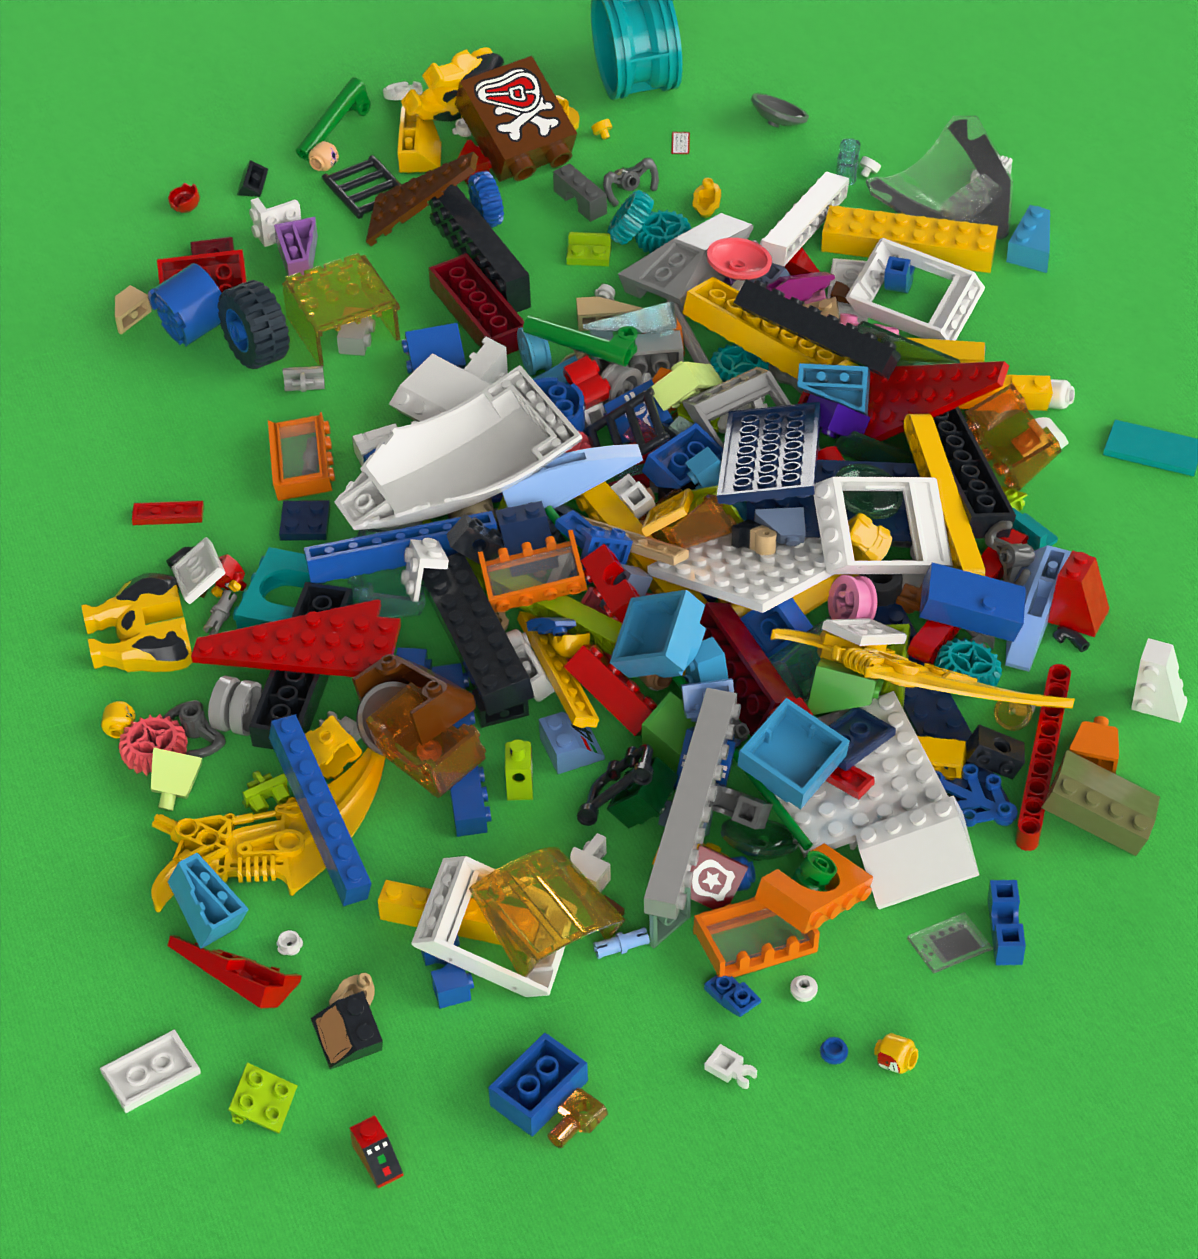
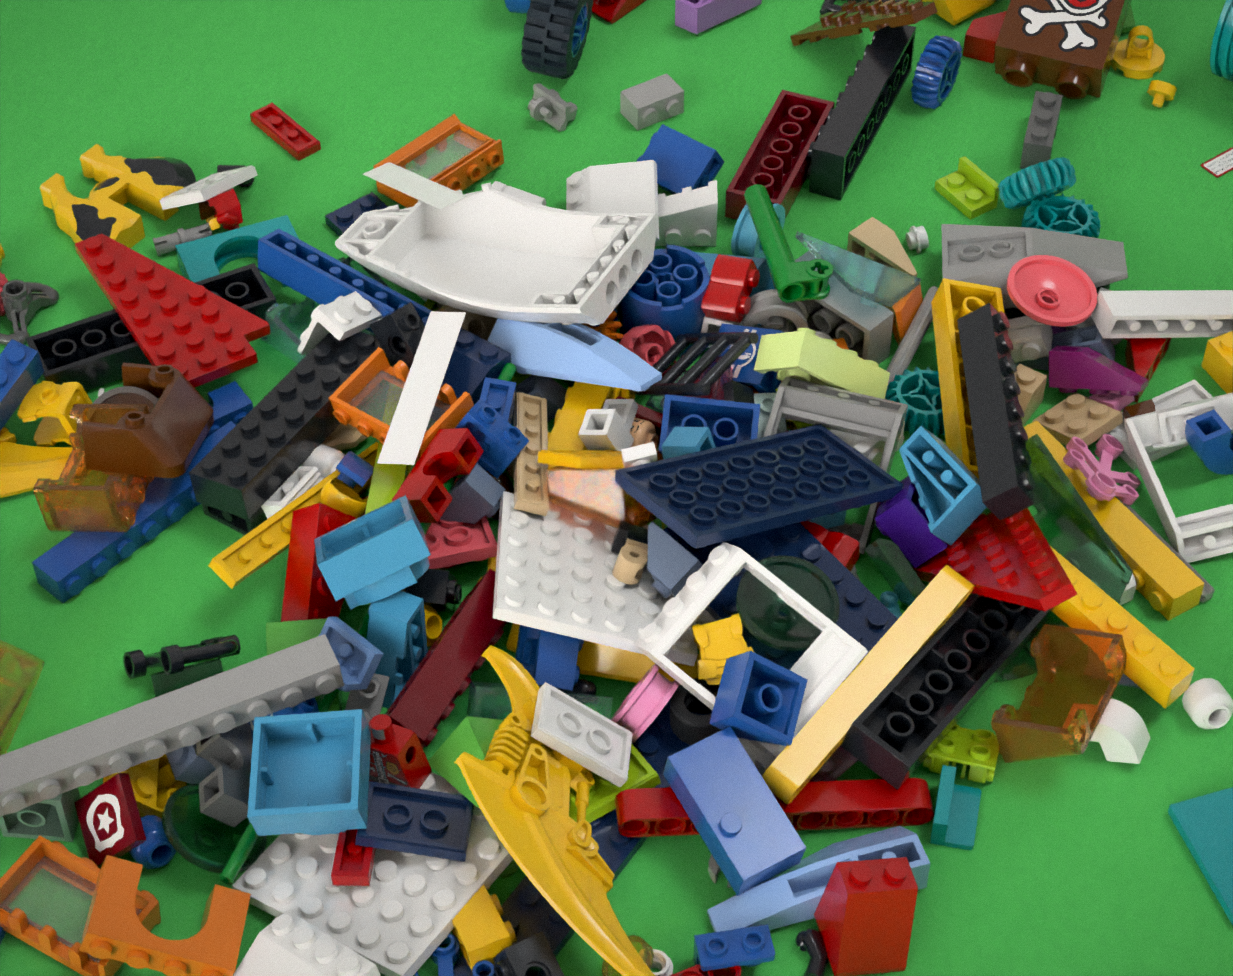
camera: 50 degrees right, 0 degrees up
light grey wheel [208,675,263,736] -> none
clear yellow windscreen [282,253,400,366] -> none
lime torso [505,739,533,801] -> none
medium blue slope [539,712,605,774] -> none
white brick [570,833,611,898] -> none
dark grey piece [603,158,659,207] -> none
yellow arm [693,178,721,218] -> none
green wheel [791,850,837,891] -> none
teal gear [934,638,1002,687] -> none
dark grey piece [985,521,1035,586] -> none
none -> white sticker [363,162,468,210]
none -> white sticker [377,311,466,465]
none -> white plate [621,442,657,468]
none -> blue bracket [693,924,775,971]
none -> blue slope [709,651,808,746]

